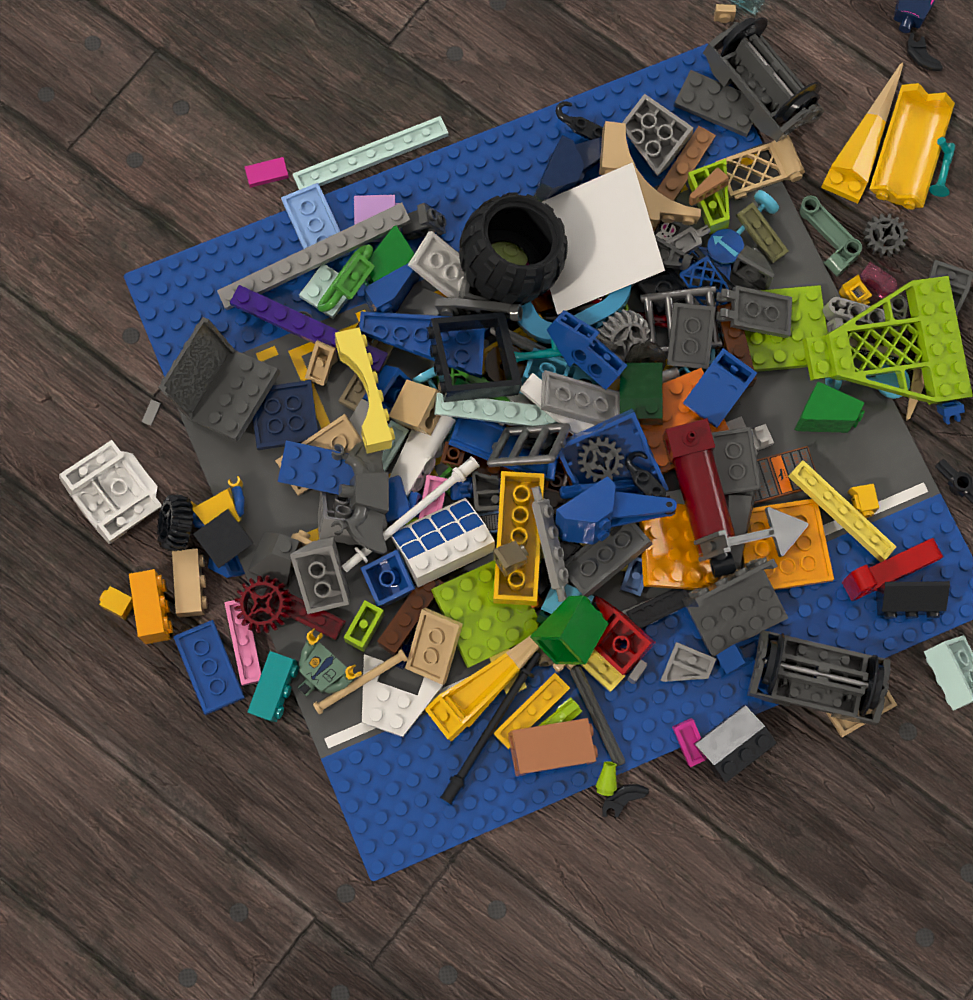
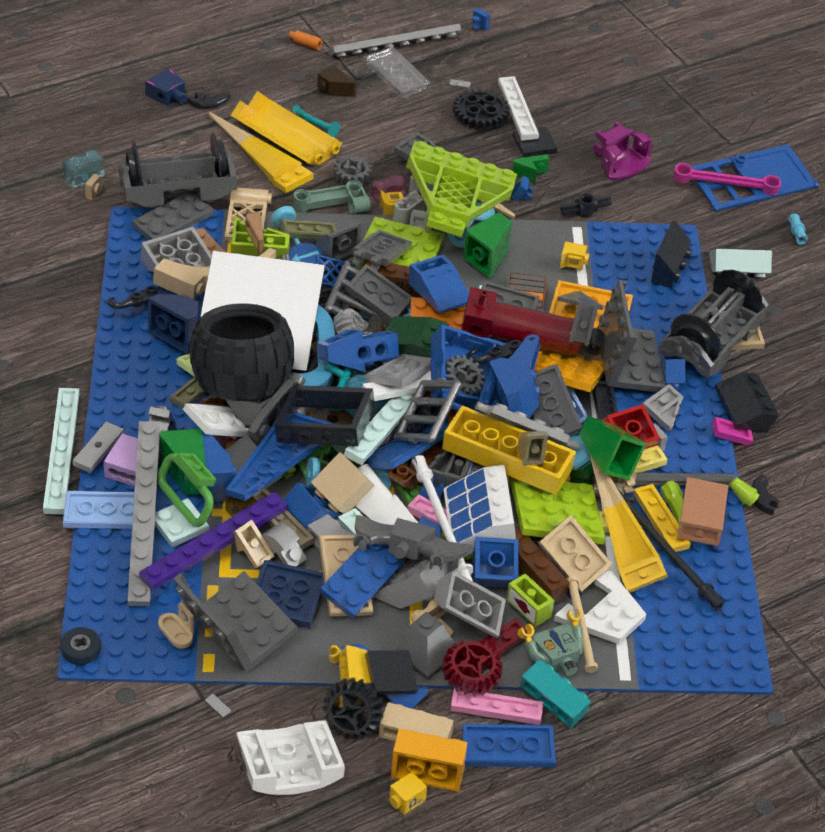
camera: 70 degrees left, 30 degrees down
dark pink tile [245,157,289,188] -> none
light yellow arch [335,327,395,454] -> none
light yellow plate [788,460,896,562] -> none
red beam [842,538,944,601] -> none
none -> black bush [60,627,101,665]
none -> light grey tile [73,422,124,473]
none -> light grey brick [262,524,307,566]

